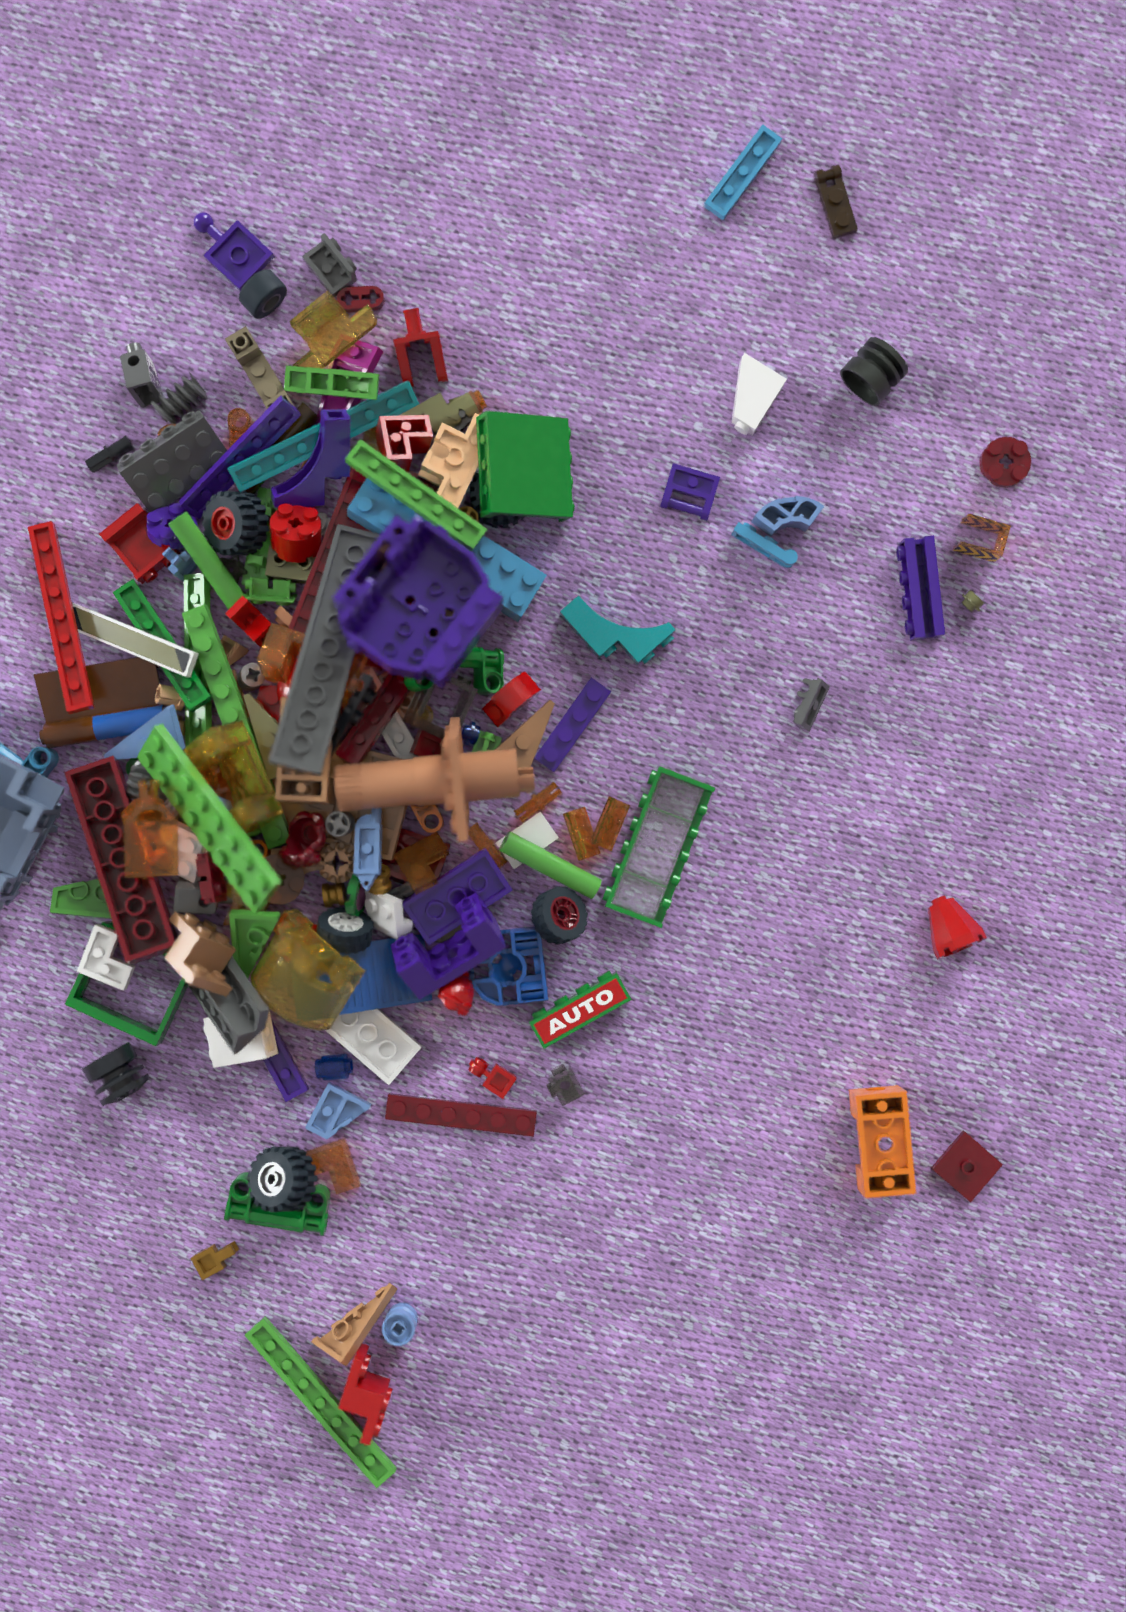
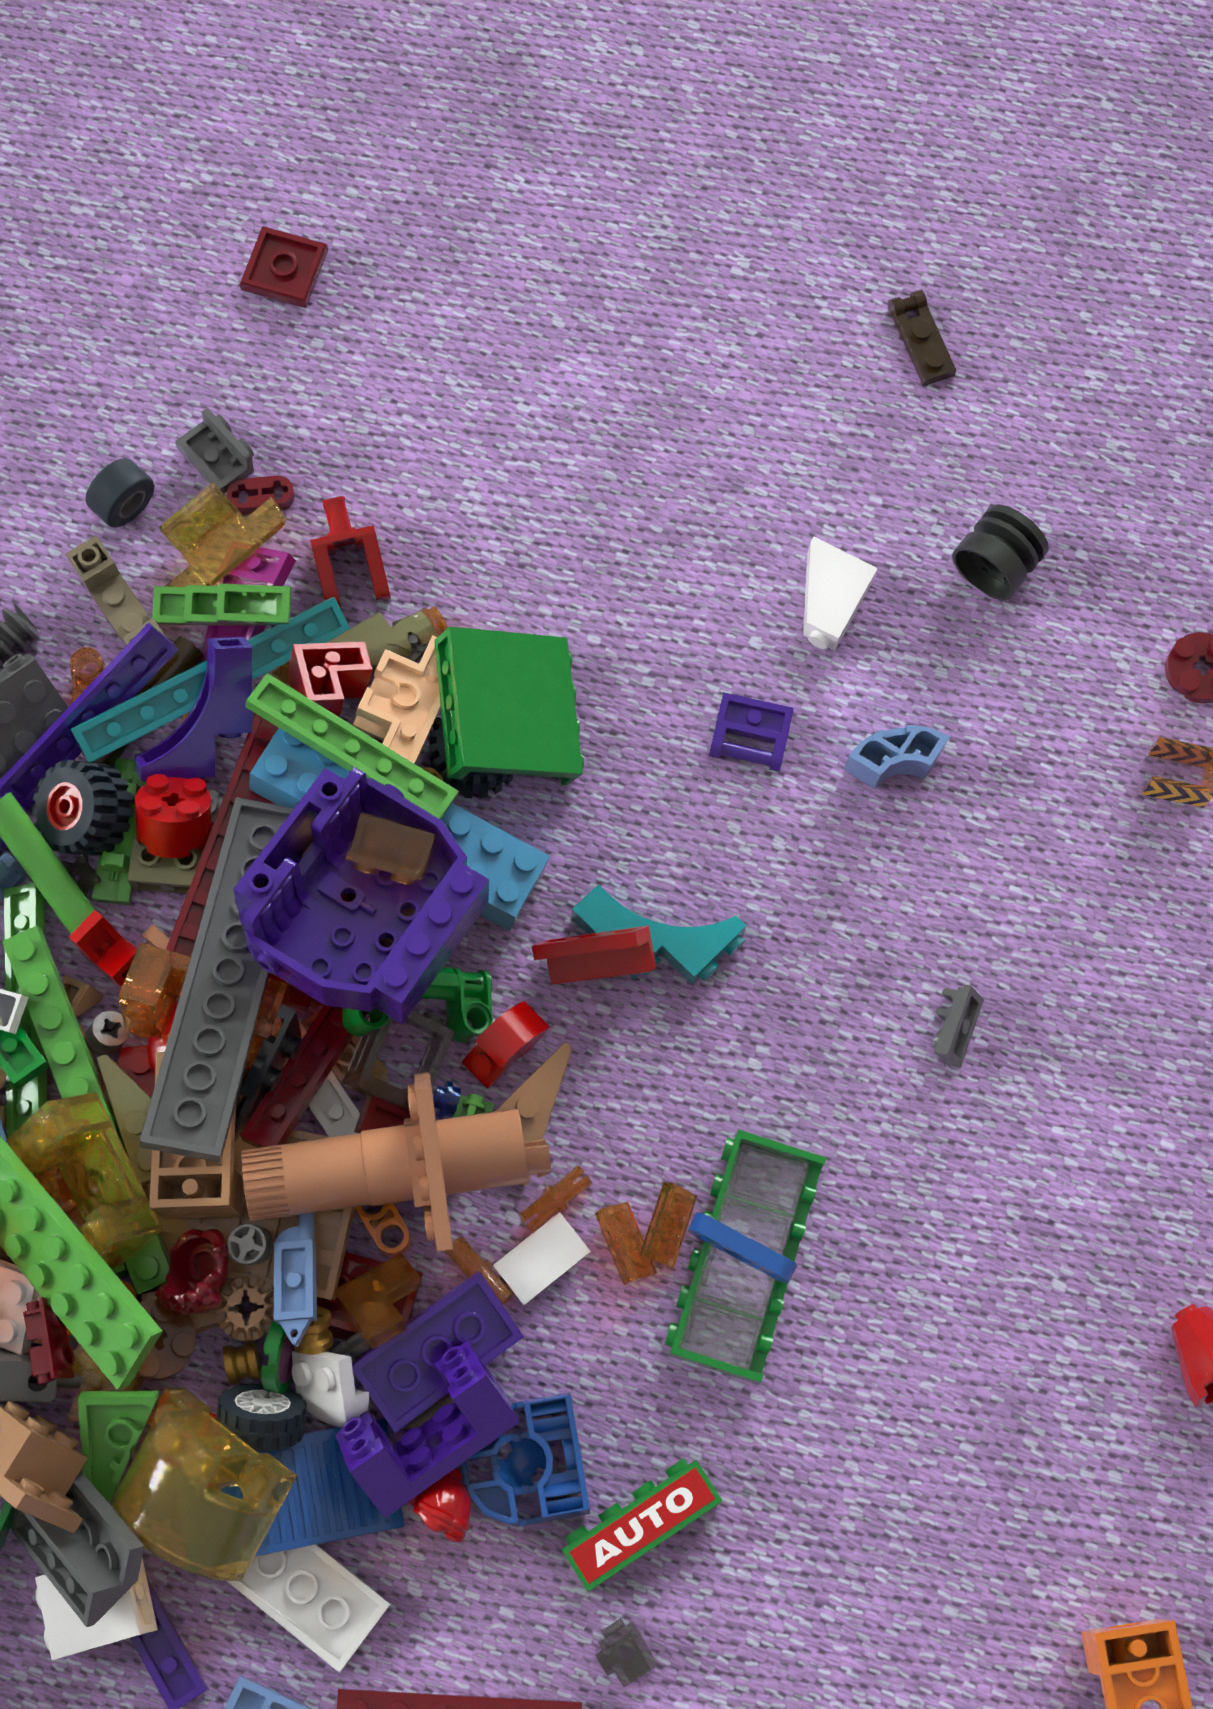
camera: 10 degrees left, 15 degrees down
dark purple plate [194,212,275,291] -> none
bright green hinge [244,577,297,606] -> none
clear blue brick [315,1053,353,1081] -> none
red plate [468,1057,517,1099] -> none
bright green piece [499,831,602,899] -> none
black wheel [531,886,588,945] -> none
dark purple plate [534,677,611,772] -> none
dark azure plate [703,124,783,221] -> none
dark azure plate [731,522,798,568] -> none
dark purple brick [896,535,945,641] -> none
olive plate [961,590,984,612] -> none
none -> dark red plate [240,226,328,308]
none -> clear orange bracket [345,812,437,885]
none -> red panel [531,925,656,984]
none -> blue beam [687,1212,797,1284]

